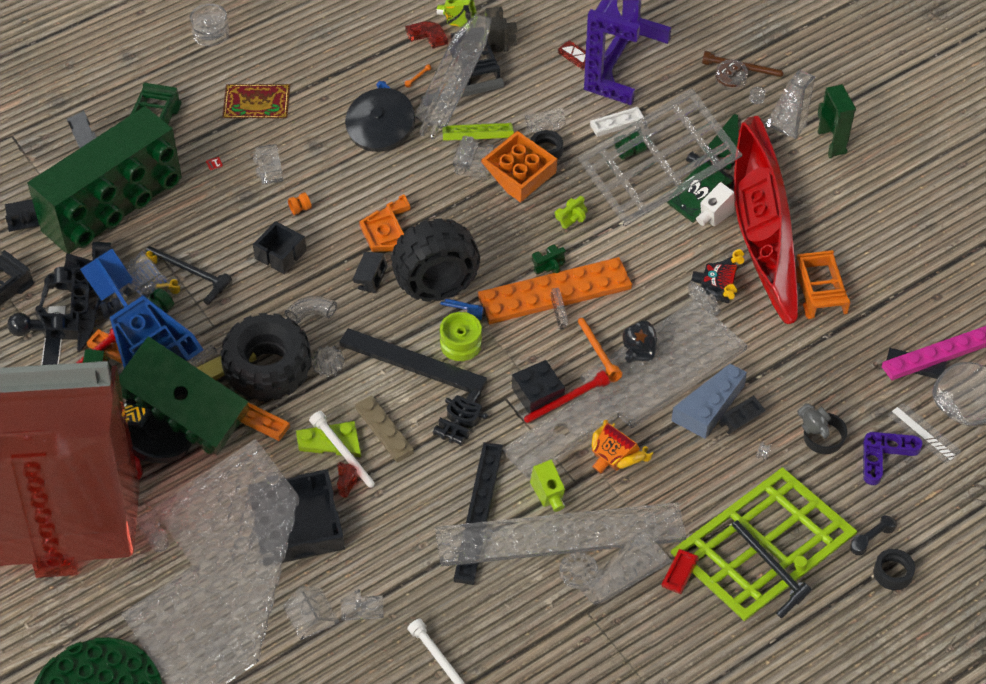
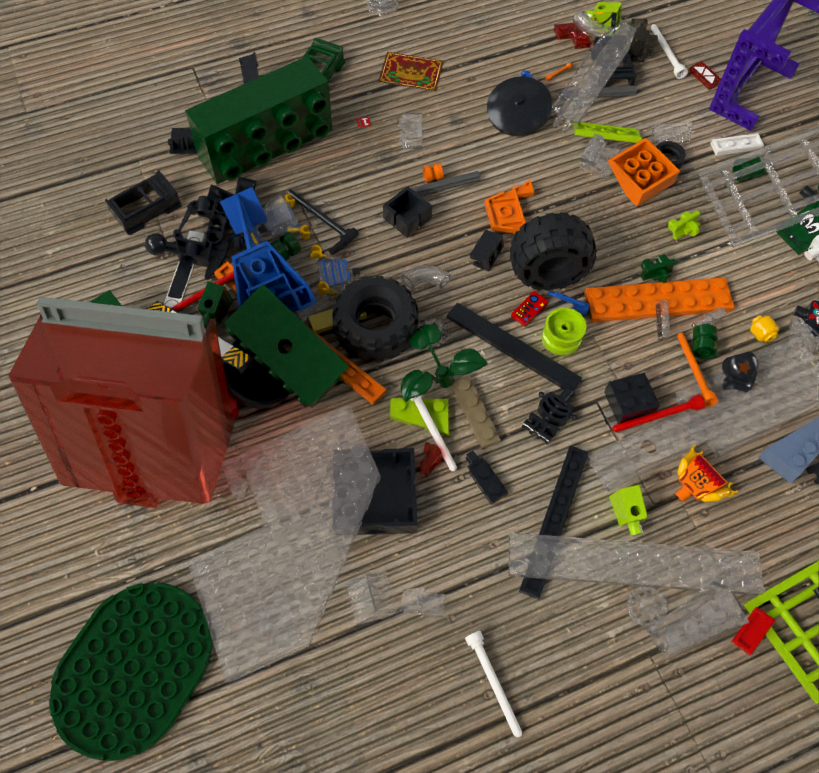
camera: 10 degrees right, 10 degrees up
none -> torso [310,245,361,298]
none -> dark grey axle [401,171,481,196]
none -> dark green plant [401,324,488,402]
none -> black hinge [466,451,509,505]
none -> red tile [511,291,548,327]
none -> clear cylinder [573,11,613,39]
none -> white piece [651,24,688,79]
none -> clear axle [691,306,726,329]
none -> dark green wheel [693,324,718,359]
none -> yellow head [750,315,779,343]

